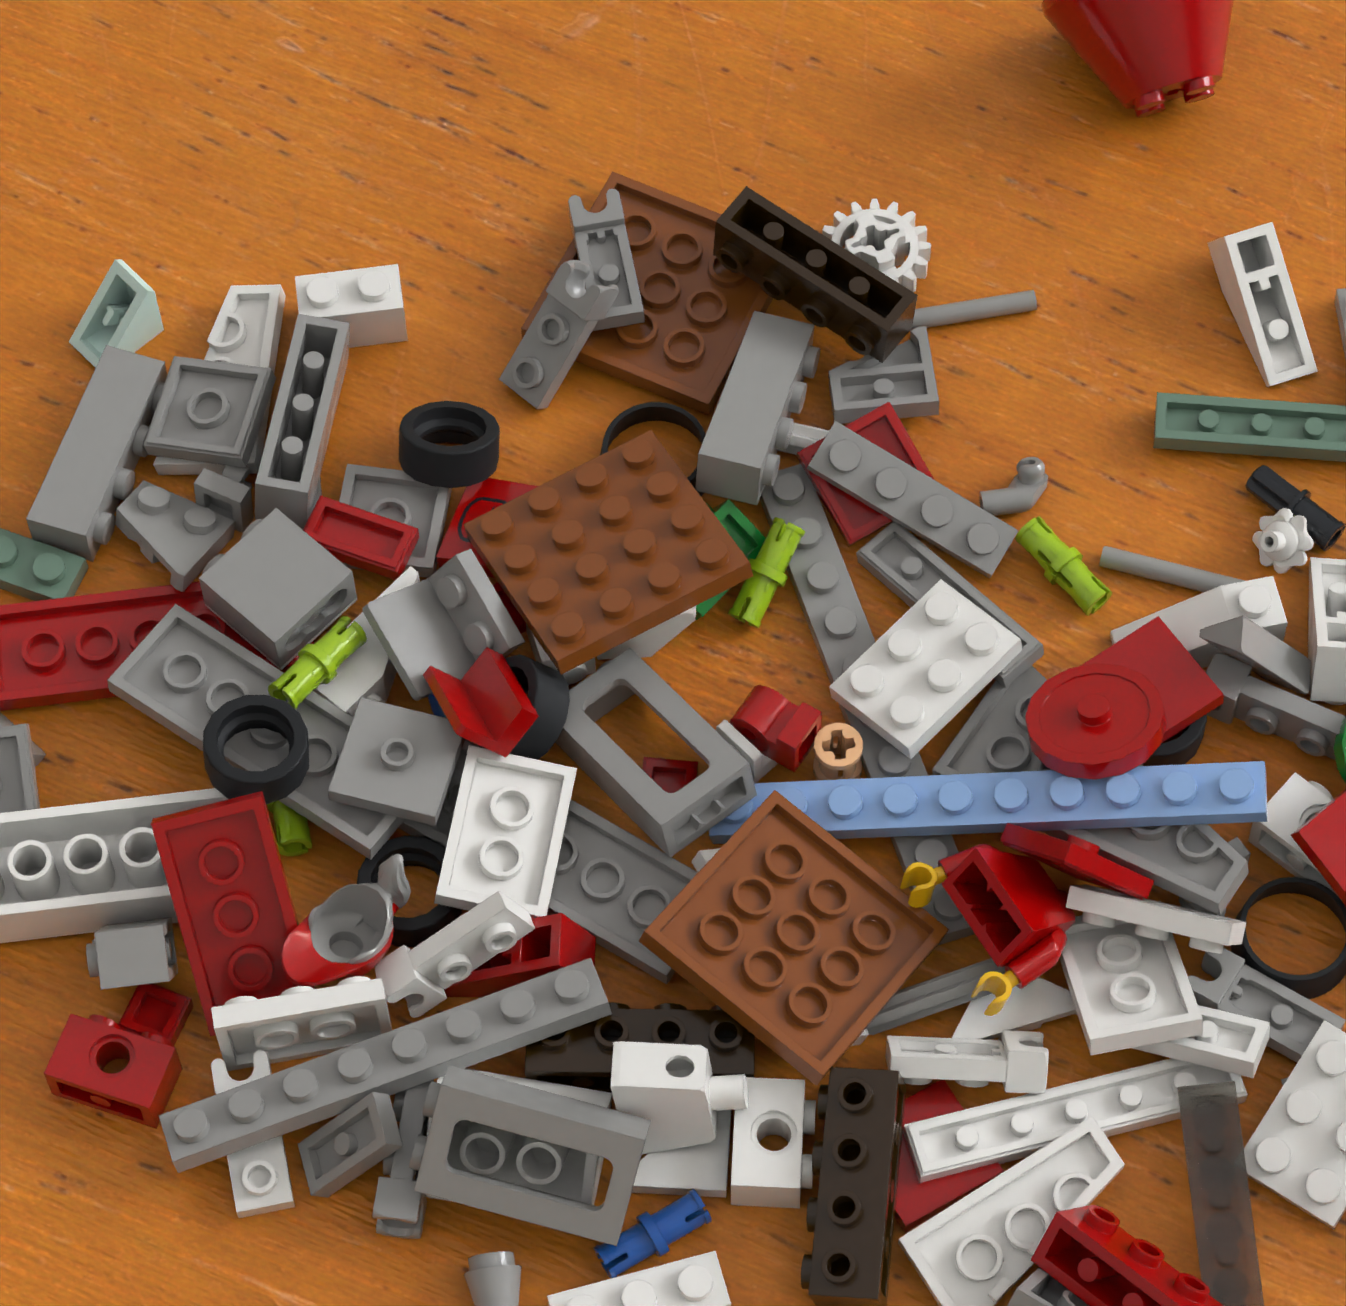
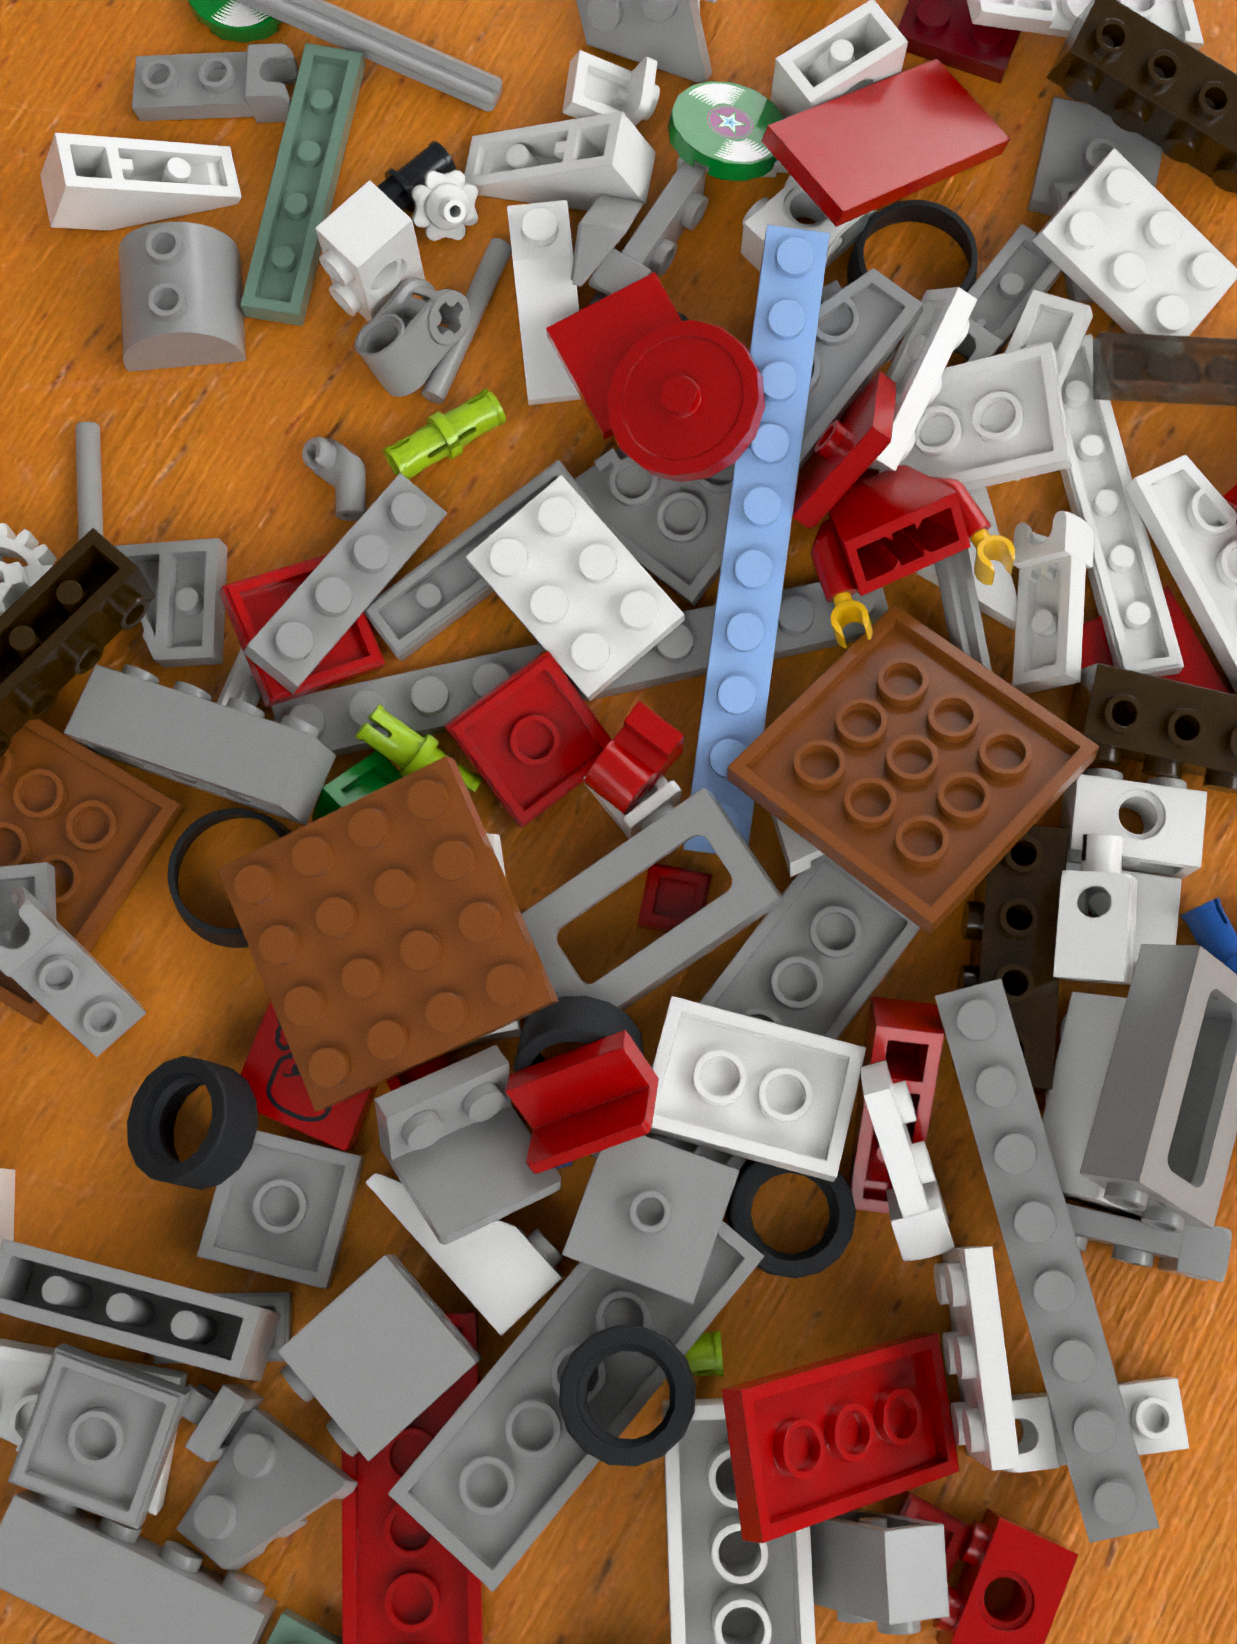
camera: 85 degrees left, 15 degrees up
lime pin [268,616,367,710] -> none
light grey hair [281,854,411,986] -> none
light grey plate [298,1092,403,1197] -> none
red tile [303,495,420,580] -> none
light nougat bush [813,723,863,780] -> none
none -> light grey brick [118,221,246,372]
none -> white brick [315,180,425,322]
none -> light grey piece [355,277,471,397]
none -> red plate [443,650,612,828]

